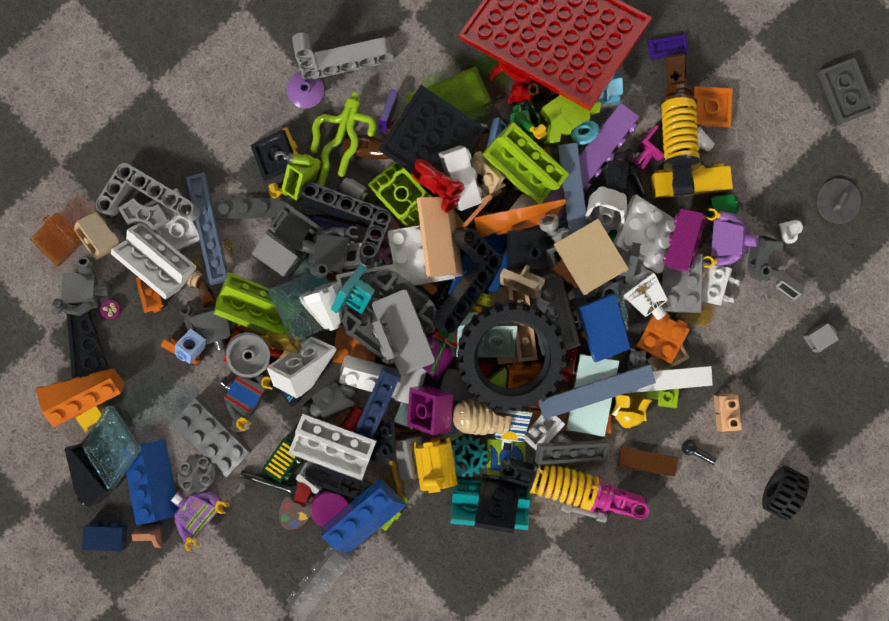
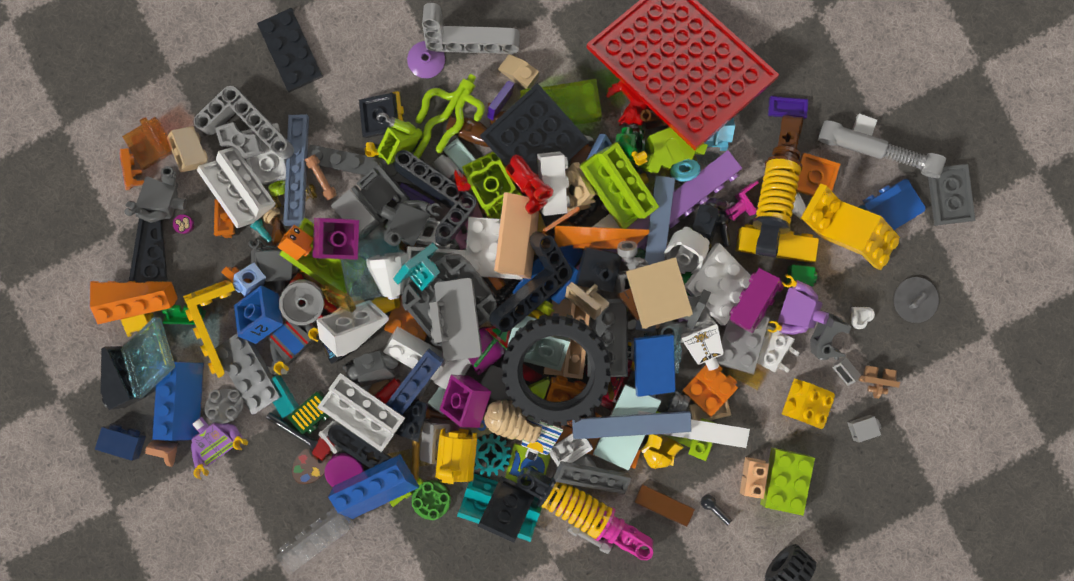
camera: 15 degrees right, 0 degrees up
none -> orange plate [119,148,144,190]
none -> green hinge [162,305,206,325]
none -> yellow bracket [183,279,235,378]
none -> blue brick [234,286,283,344]
none -> teal piece [249,218,272,243]
none -> black plate [257,8,323,93]
none -> lime tile [268,180,285,196]
none -> teal panel [272,375,299,418]
none -> orange brick [278,225,313,260]
none -> nougat bar [305,154,337,200]
none -> magenta slope [313,218,359,260]
none -> yellow cone [371,297,400,313]
none -> bright green tile [412,480,451,520]
none -> light aqua tile [443,138,476,178]
none -> red bar [454,170,471,191]
none -> tan slope [498,54,539,92]
none -> lime brick [760,447,815,516]
none -> yellow bracket [782,378,835,429]
none -> yellow bracket [801,183,900,270]
none -> light grey piece [818,120,946,178]
none -> white tile [852,114,877,136]
none -> blue bracket [858,179,926,230]
none -> medium nougat hips [859,366,900,399]

